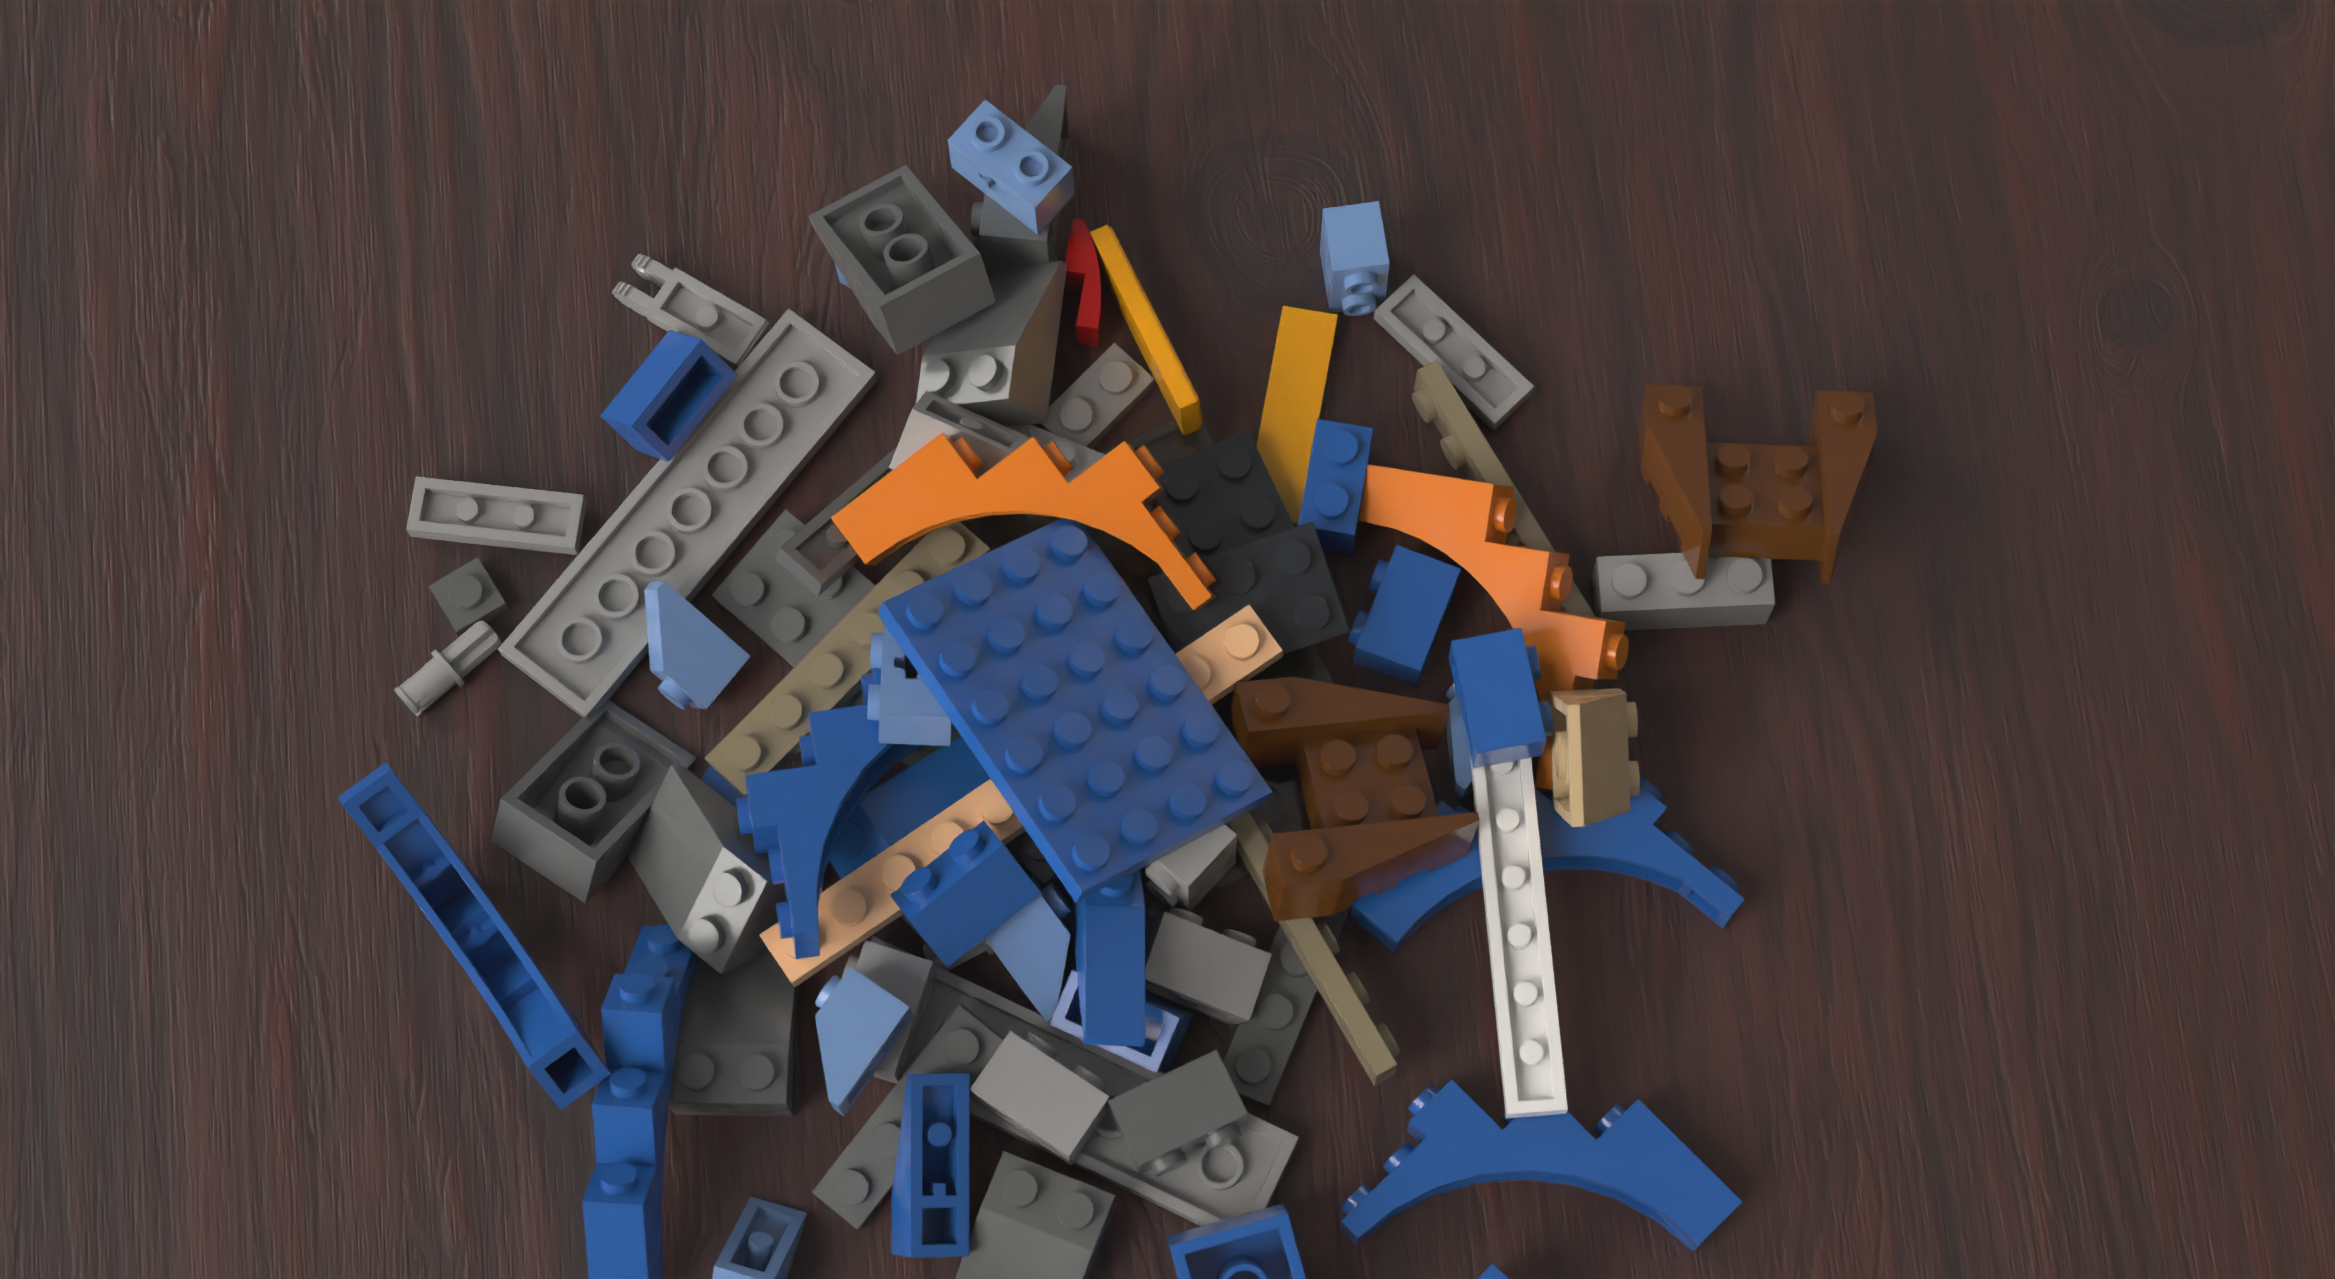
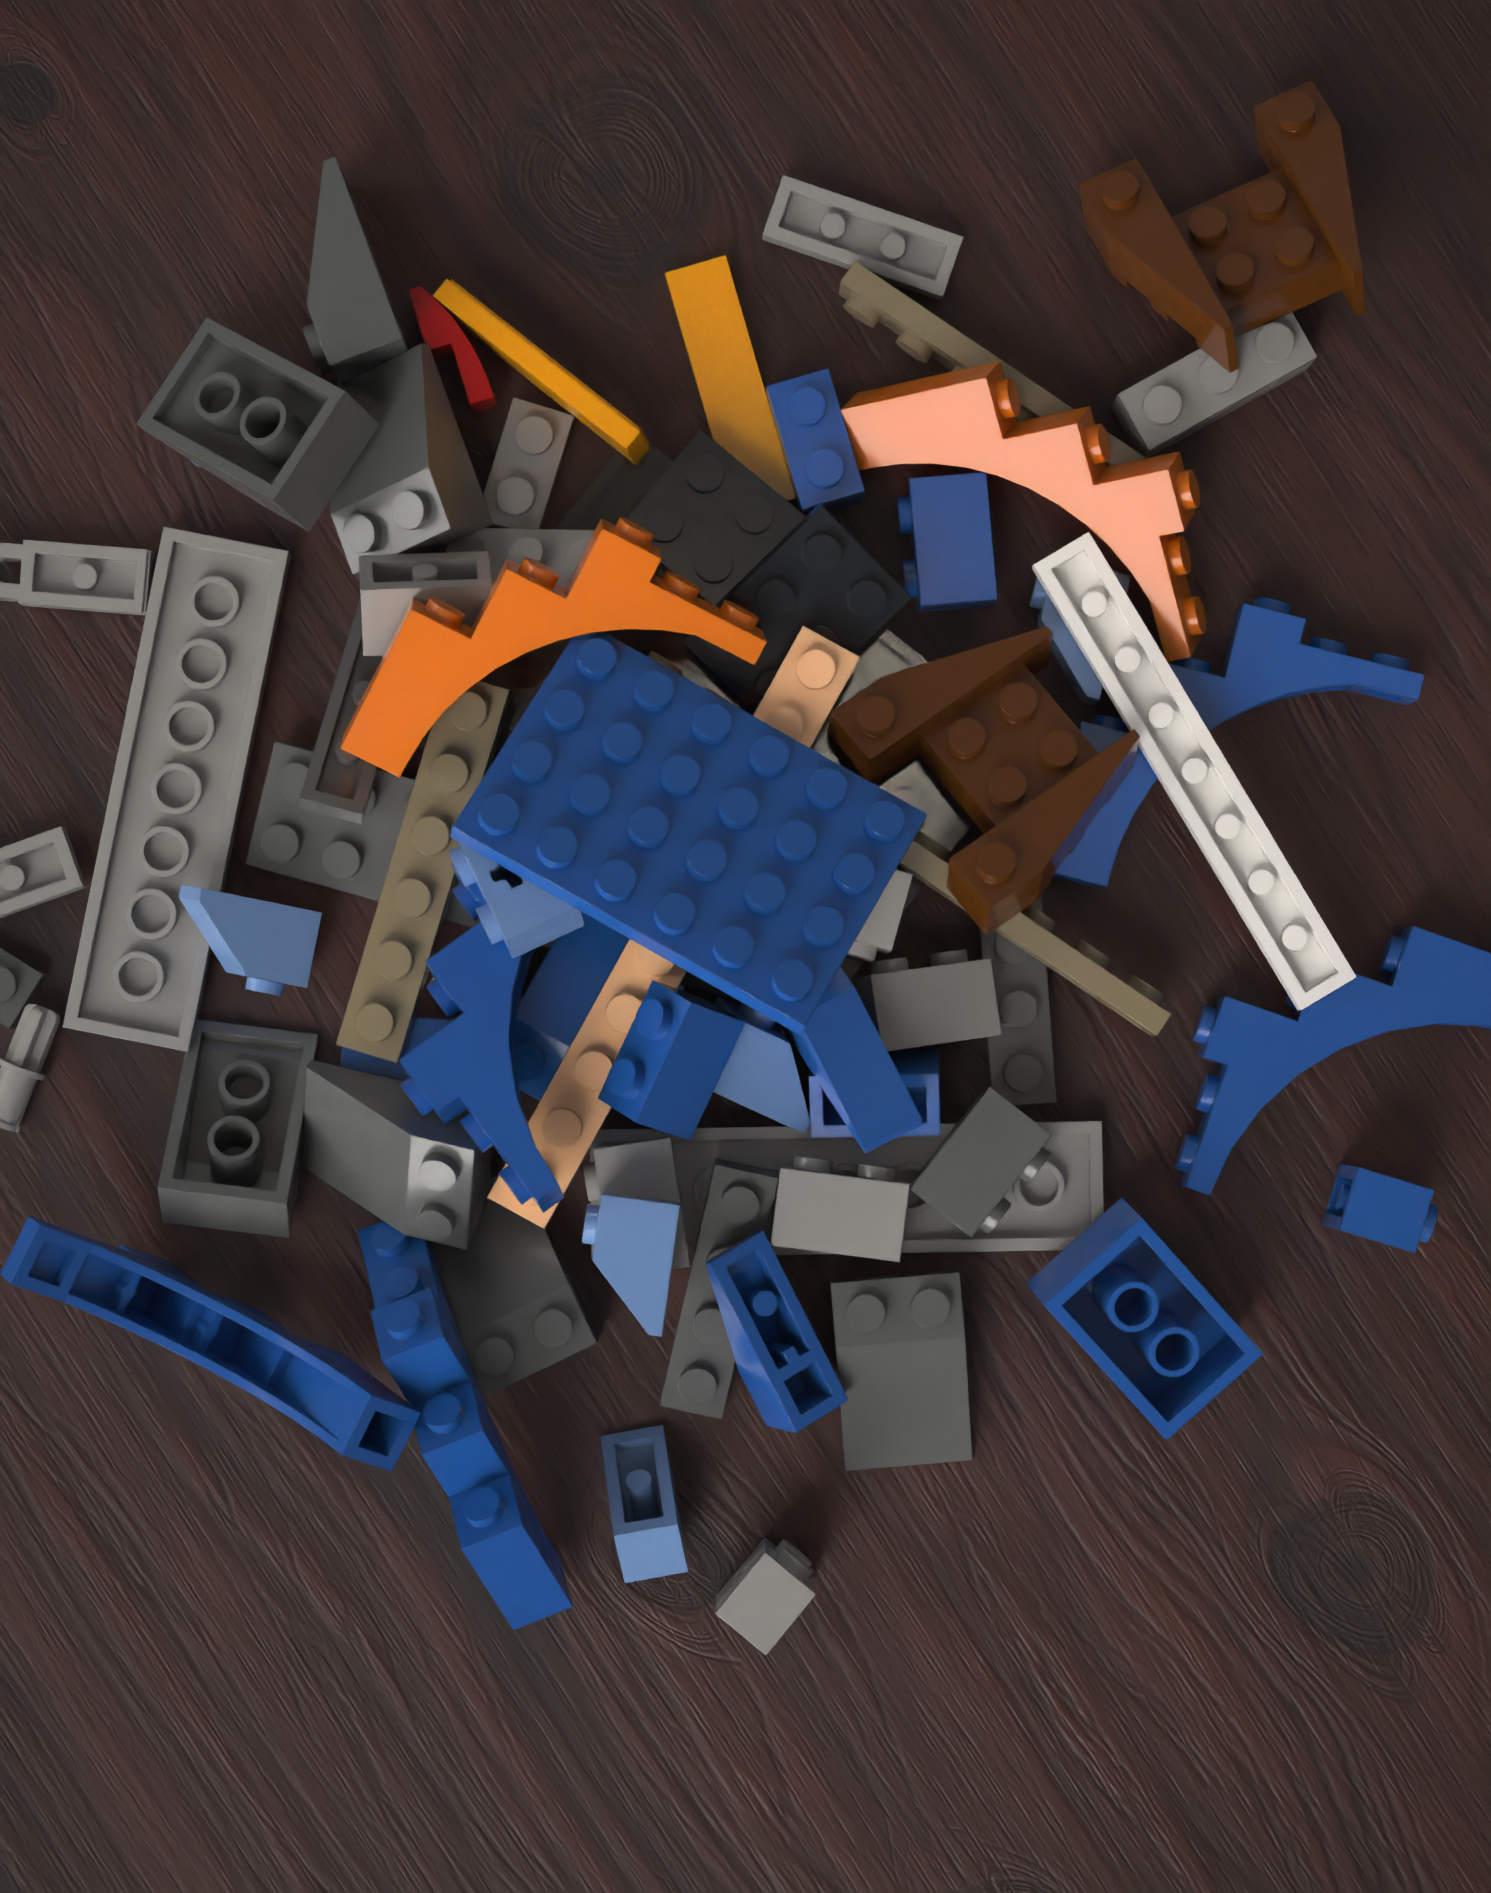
camera: 30 degrees left, 15 degrees up
blue piece [600,330,738,462] -> none
medium blue brick [948,99,1075,235] -> none
medium blue brick [1320,201,1390,316] -> none
blue brick [1449,628,1554,769] -> none
tan slope [1549,688,1640,827] -> none

